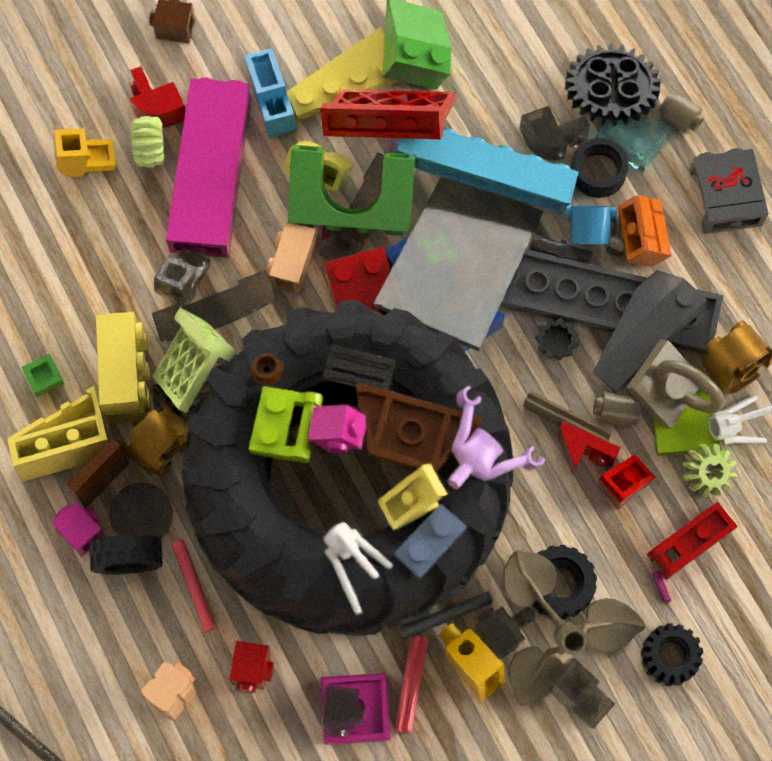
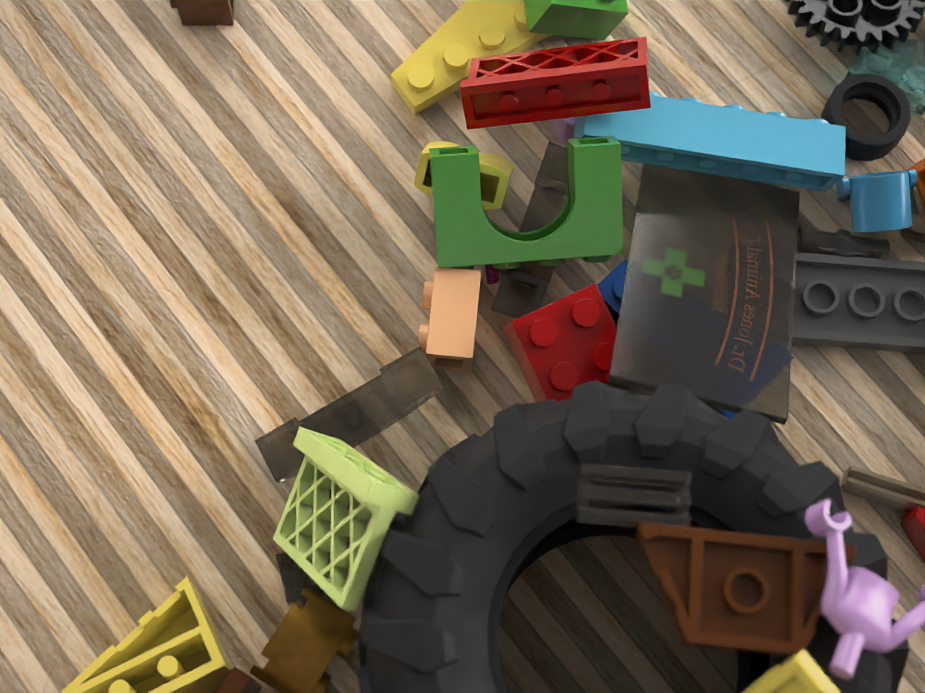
camera: 15 degrees left, 0 degrees up
bright green plate [21,354,65,397] -> none
yellow brick [53,129,116,178] -> none
light yellow piece [96,312,151,424] -> none
red brick [129,66,186,128] -> none
yellowish green gear [130,116,166,168] -> none
clear smoke brick [154,248,210,306] -> none
dark pink brick [166,77,251,258] -> none
dark azure slope [244,48,297,138] -> none
lime plate [249,386,323,463] -> none
reddish brown plate [250,353,284,385] -> none
dark pink brick [308,405,366,454] -> none
clear smoke brick [519,106,590,161] -> none
pearl dark grey piece [535,318,579,360] -> none

